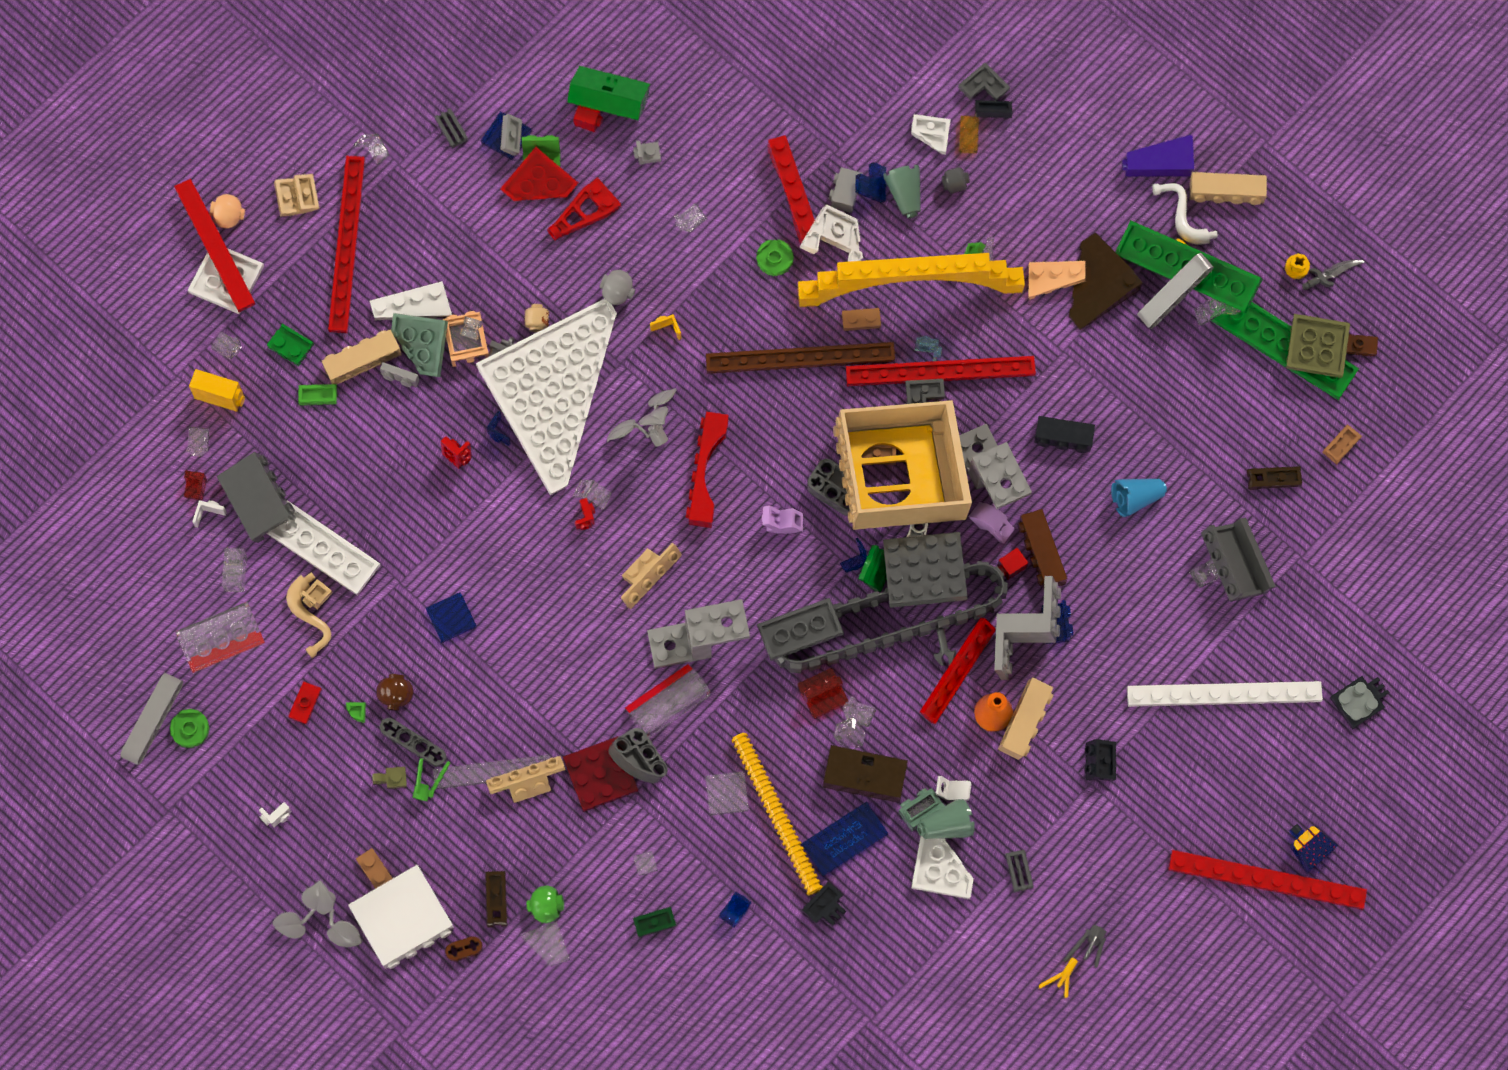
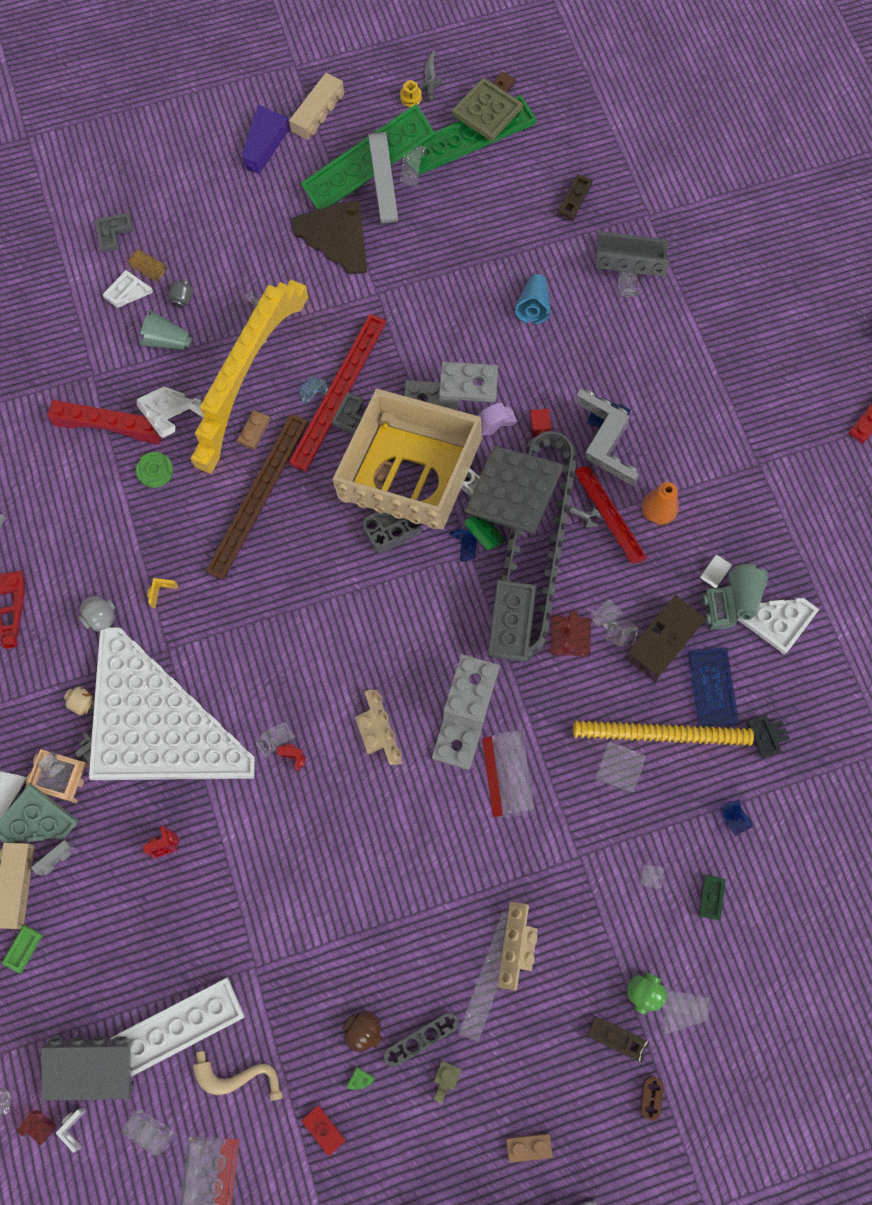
camera: 60 degrees left, 0 degrees up
tan bracket [301,579,333,610] -> none
white brick [348,865,454,969] -> none
bright green plant [412,758,450,801] -> none
clear blue tile [425,592,477,643] -> none
clear blue bracket [486,411,511,446] -> none
dark red plate [563,736,638,812] -> none
light grey plant [607,388,677,447] -> none
dark grey beam [608,728,668,784] -> none
clear bracket [674,203,707,232] -> none
red arch [686,411,729,528] -> none
lavender brick [762,506,803,534] -> none
light grey brick [828,167,862,213] -> none
clear blue tile [855,162,886,203] -> none
bright green tile [965,242,986,254] -> none
black tile [975,100,1012,118] -> none
tan brick [997,677,1053,760] -> none
dark grey tile [1005,849,1034,893] -> none
reddish brown brick [1017,509,1068,589] -> none
light nougat wing [1029,261,1086,300] -> none
black brick [1034,416,1095,453] -> none
black bracket [1084,739,1116,781] -> none
white plate [1127,681,1323,707] -> none
white animal [1152,183,1218,245] -> none
medium nougat plate [1322,424,1362,464] -> none
piece [1330,676,1389,730] -> none

